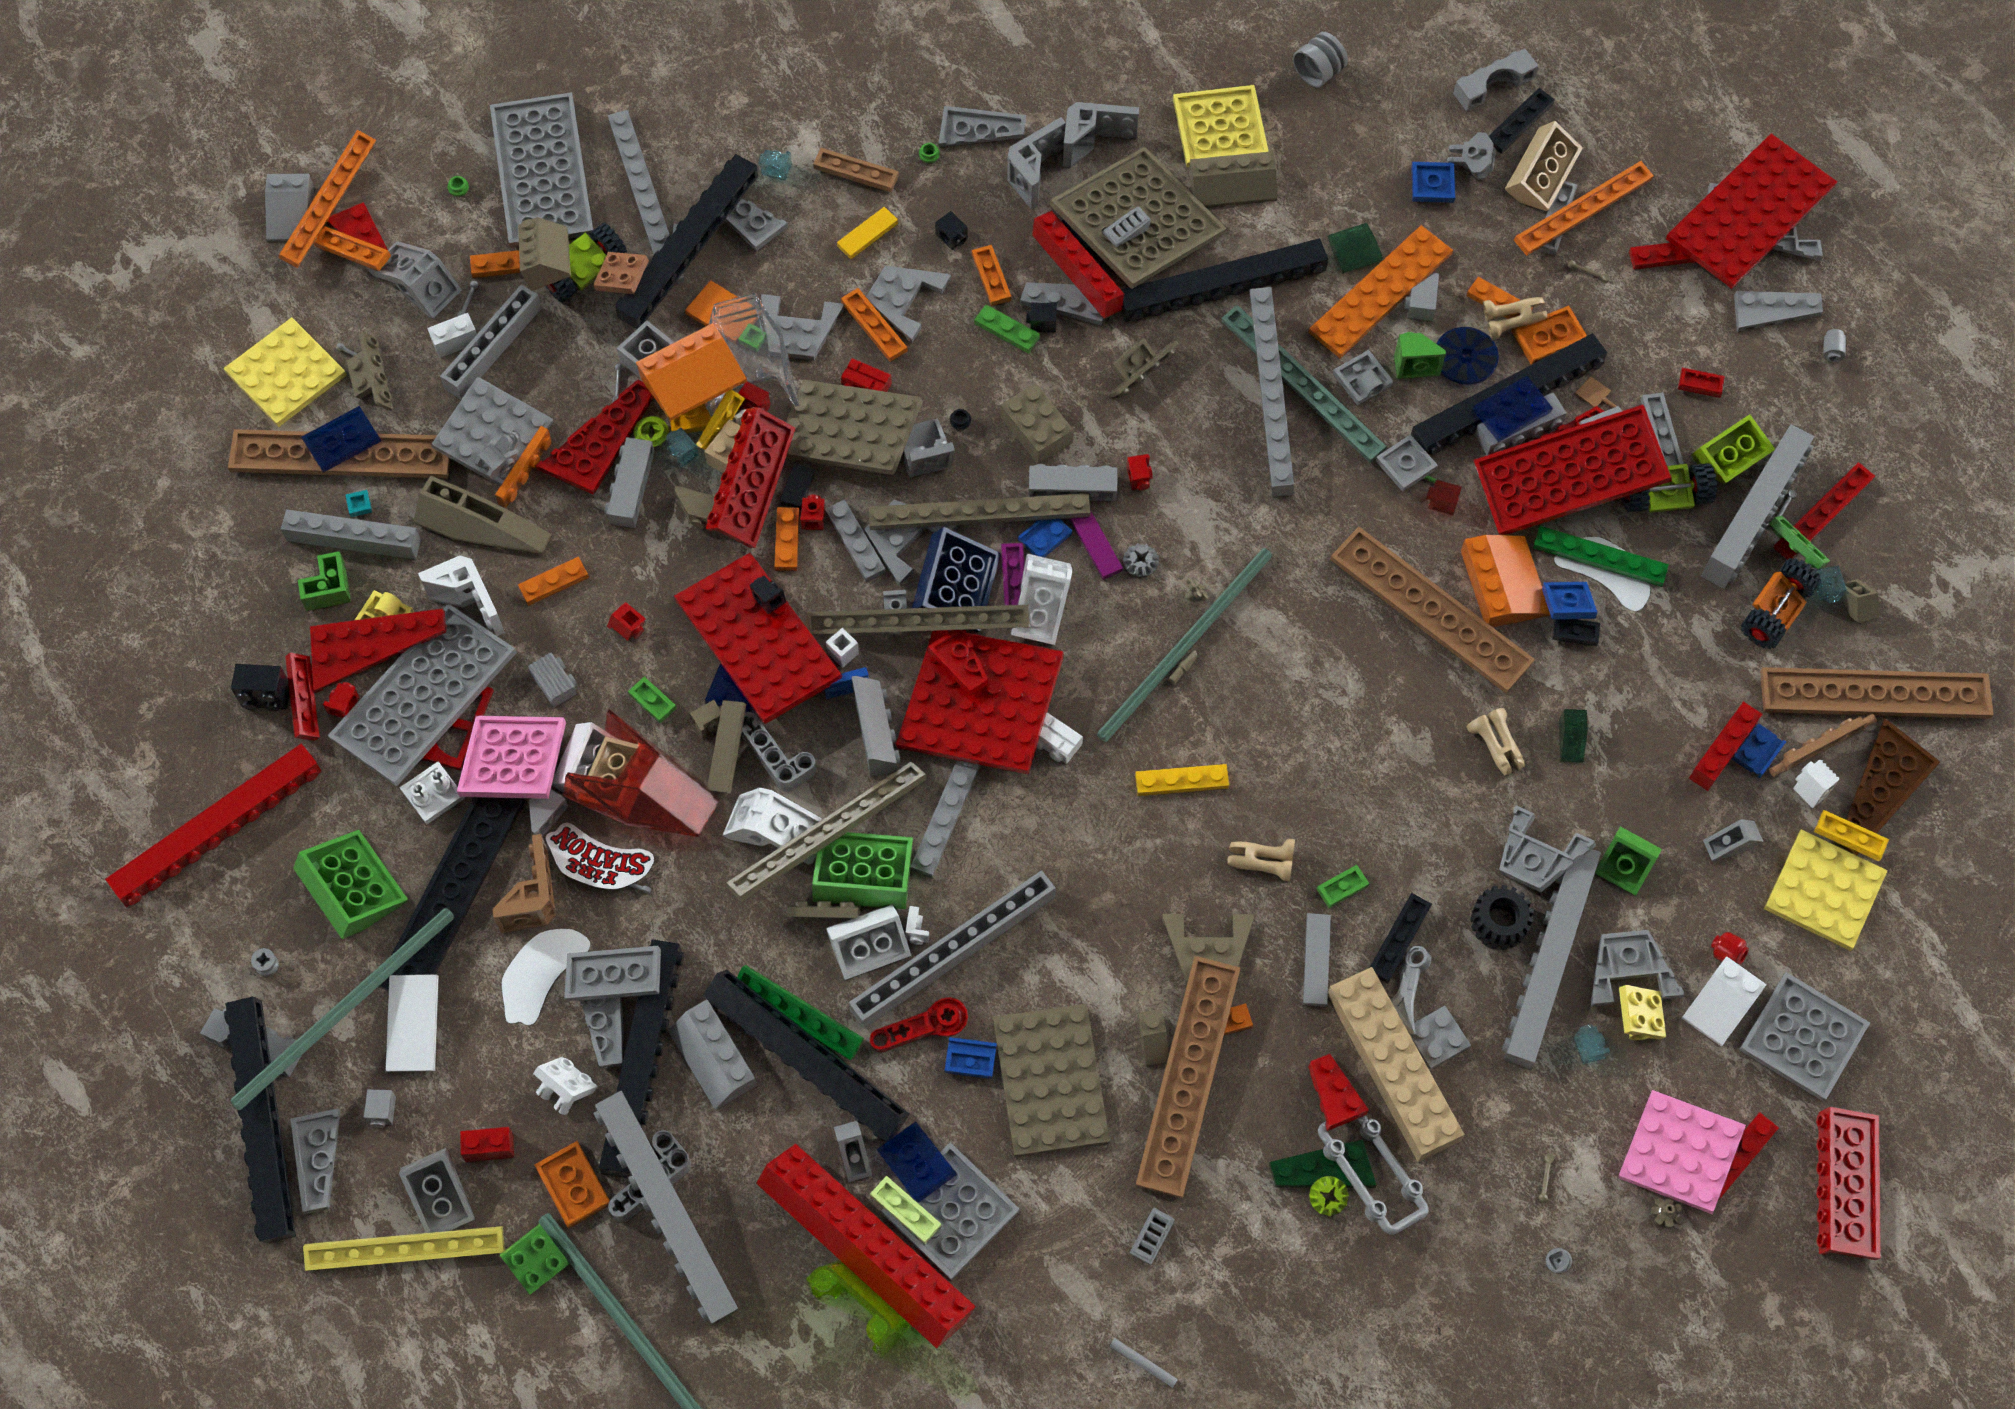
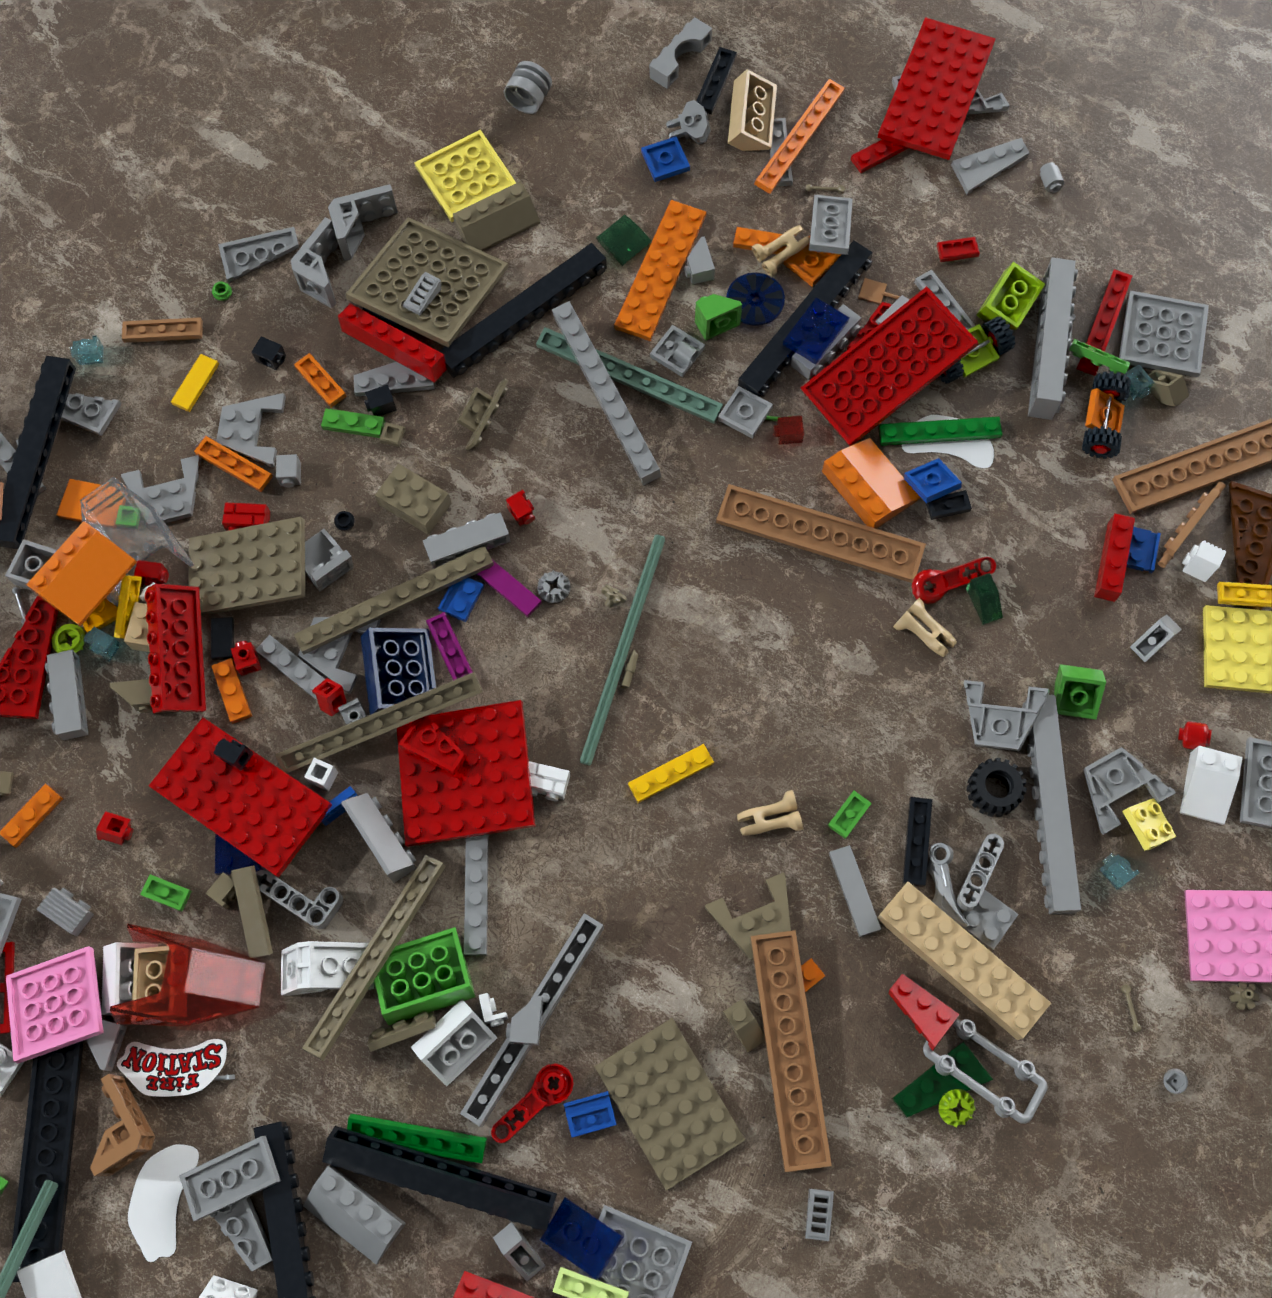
camera: 20 degrees left, 5 degrees up
white bracket [1011,554,1072,645] -> none
none -> light grey brick [276,454,301,488]
none -> red brick [312,678,347,716]
none -> dark tan tile [379,422,406,447]
none -> light grey slope [506,996,543,1046]
none -> light grey plate [809,195,853,255]
none -> red beam [912,557,996,605]
none -> light grey beam [957,834,1004,911]
none -> light grey plate [1119,290,1209,377]

